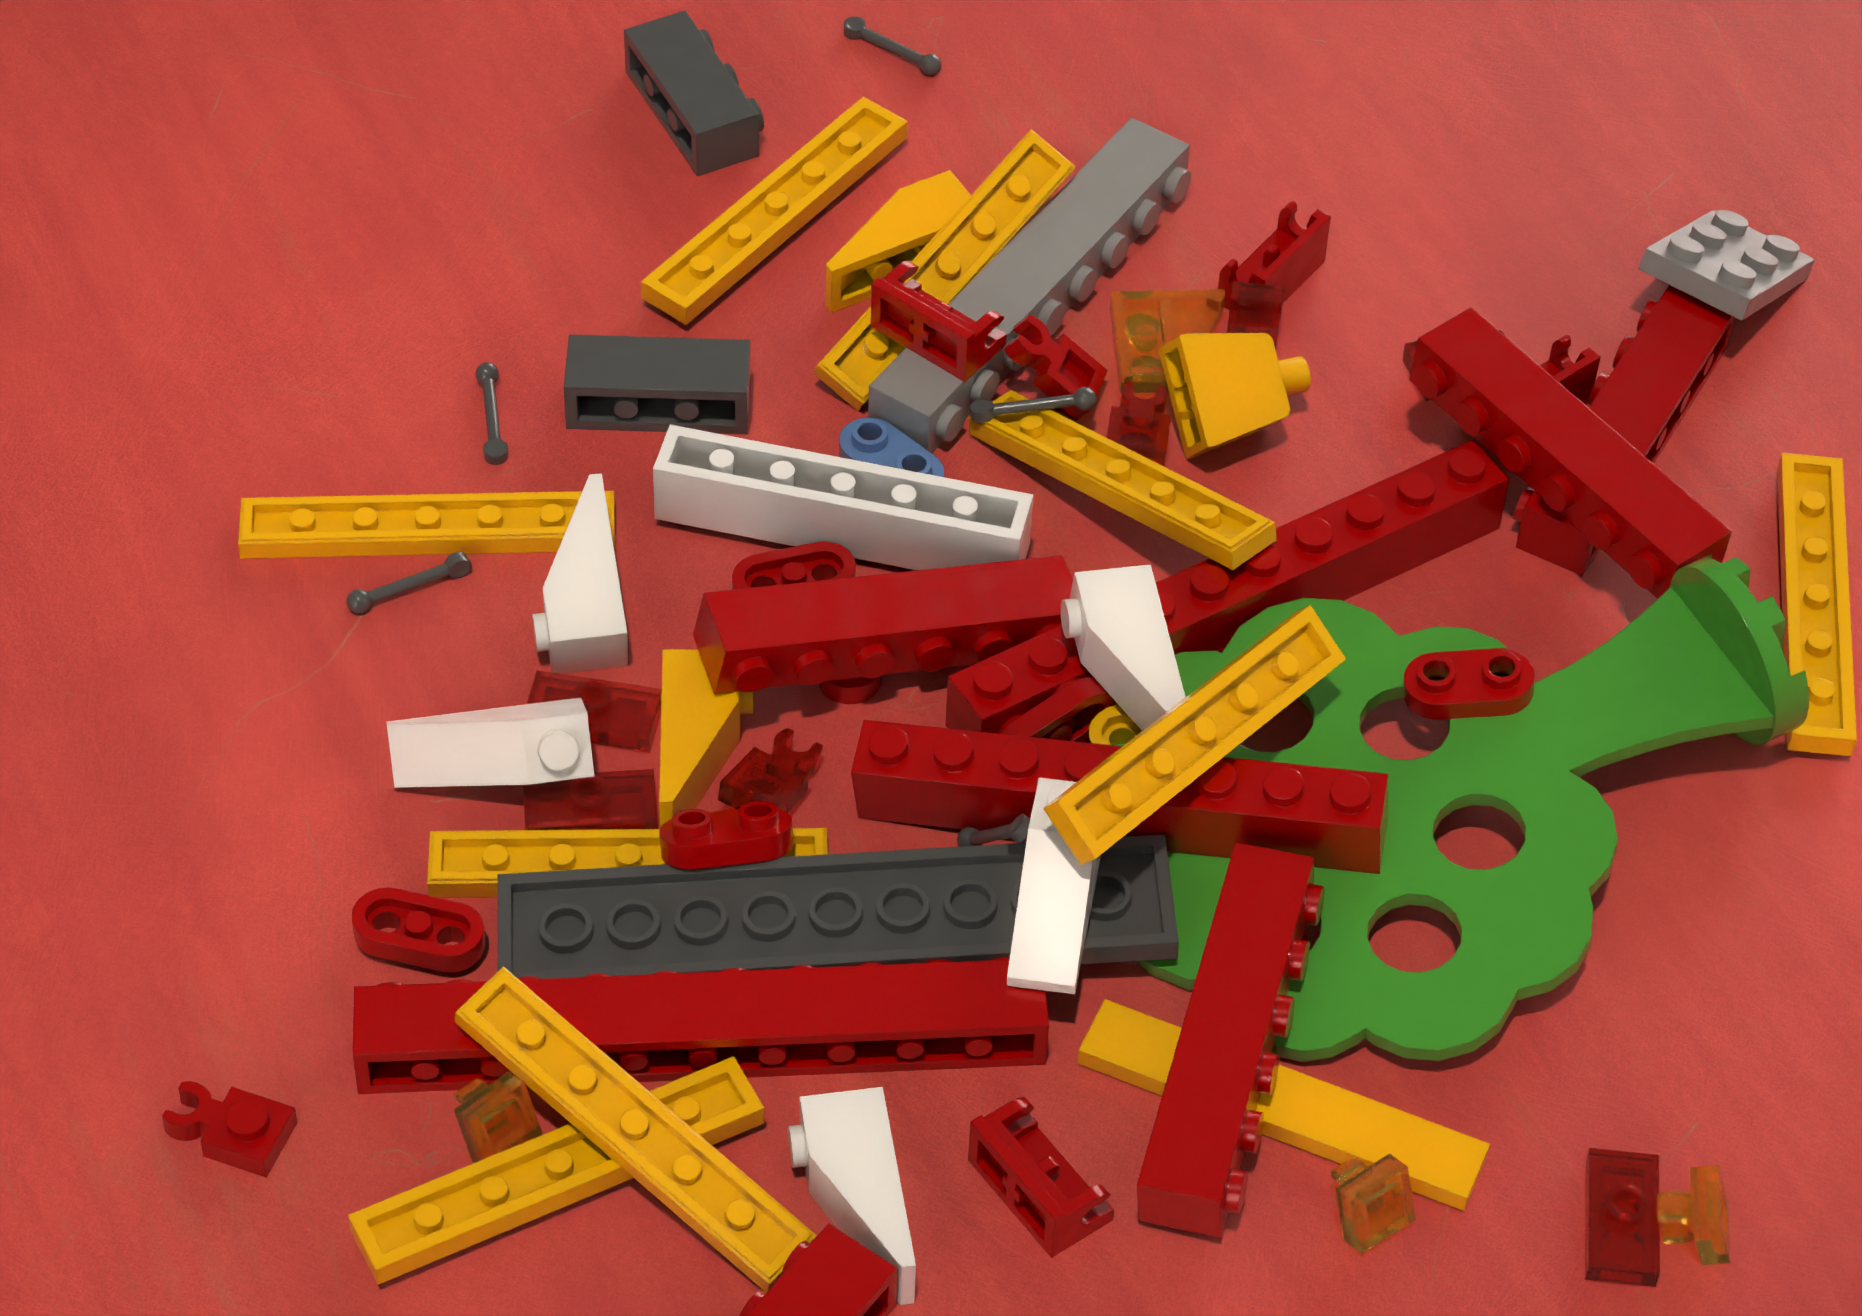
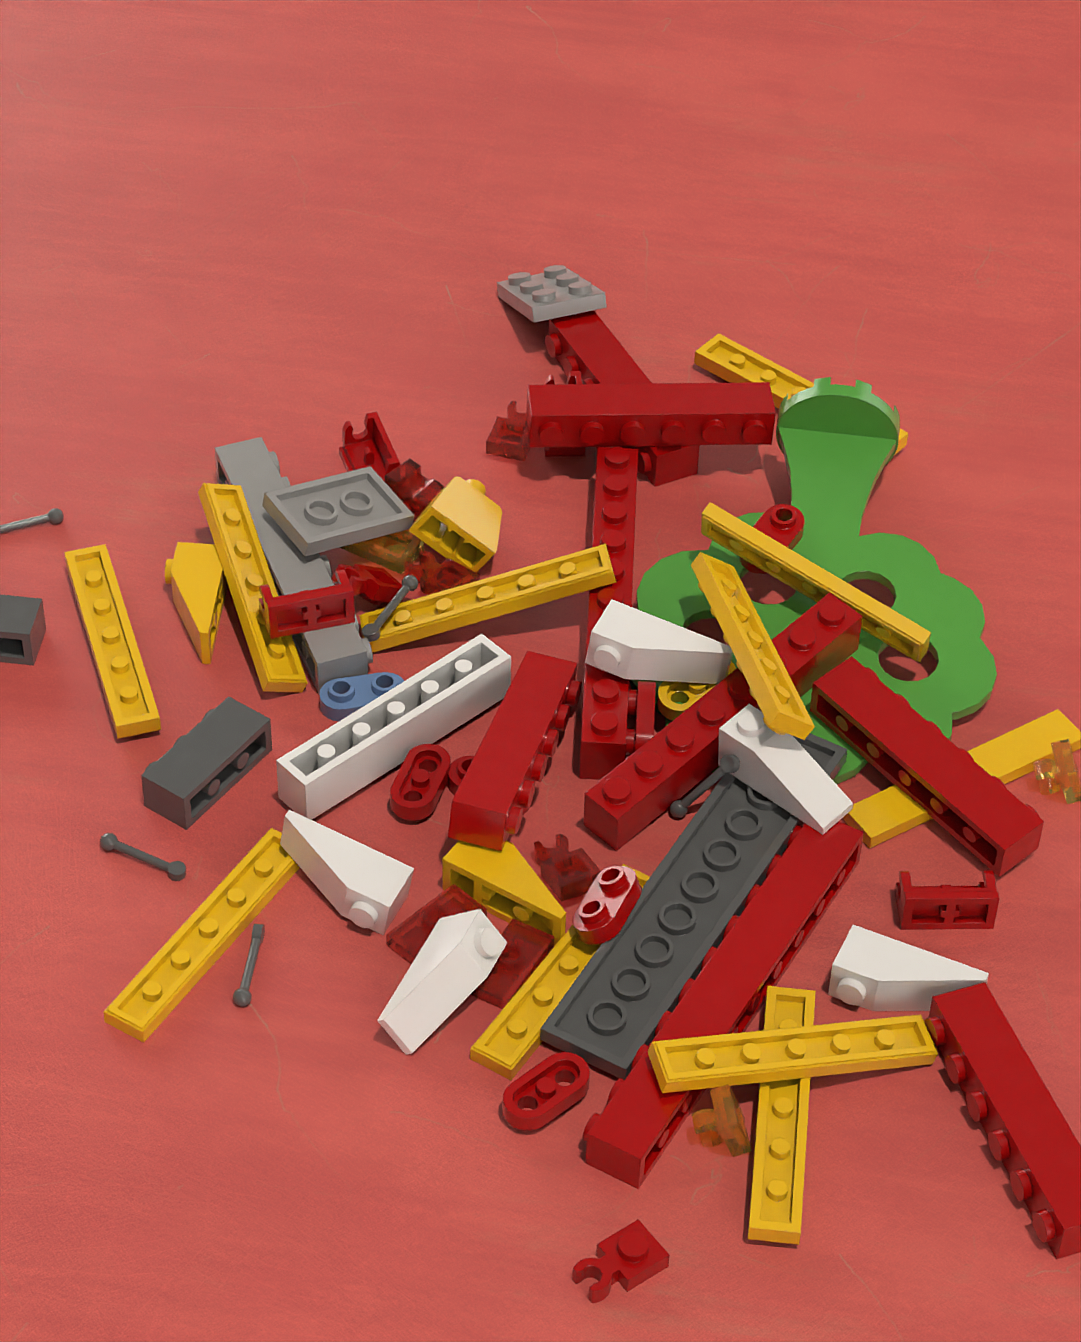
camera: 55 degrees left, 5 degrees down
none -> light grey plate [262,466,414,556]
none -> yellow tile [701,502,931,662]

